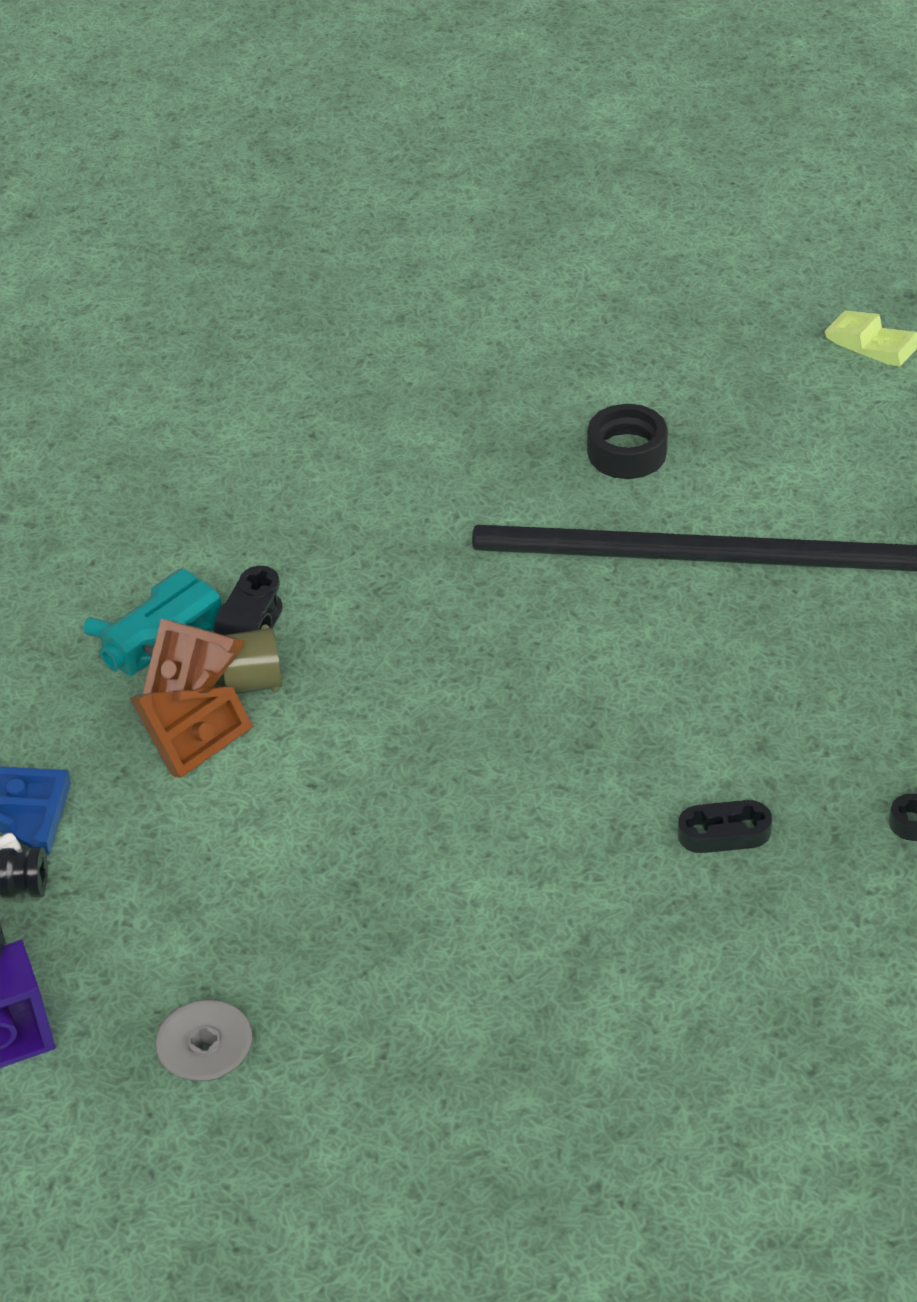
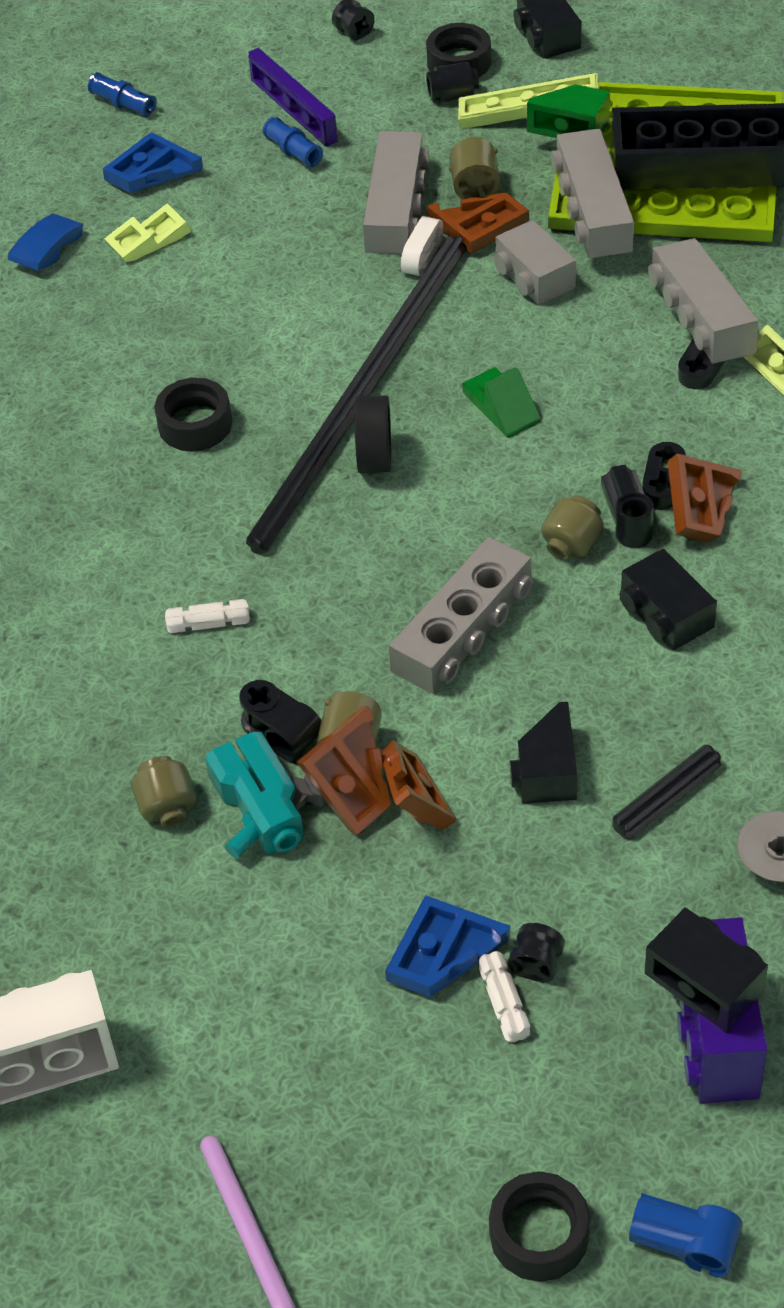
camera: 70 degrees left, 5 degrees up
none -> blue slope [8,213,83,271]
none -> olive head [131,756,197,827]
none -> white axle [165,599,250,634]
none -> black tyre [354,396,392,473]
none -> light grey brick [389,536,534,694]
none -> green slope [462,367,540,438]
none -> black slope [510,702,577,804]
none -> olive head [541,495,604,560]
none -> black piece [601,464,653,548]
none -> black axle [612,744,721,839]
none -> black brick [619,548,717,651]
none -> dark orange wing [667,454,742,542]

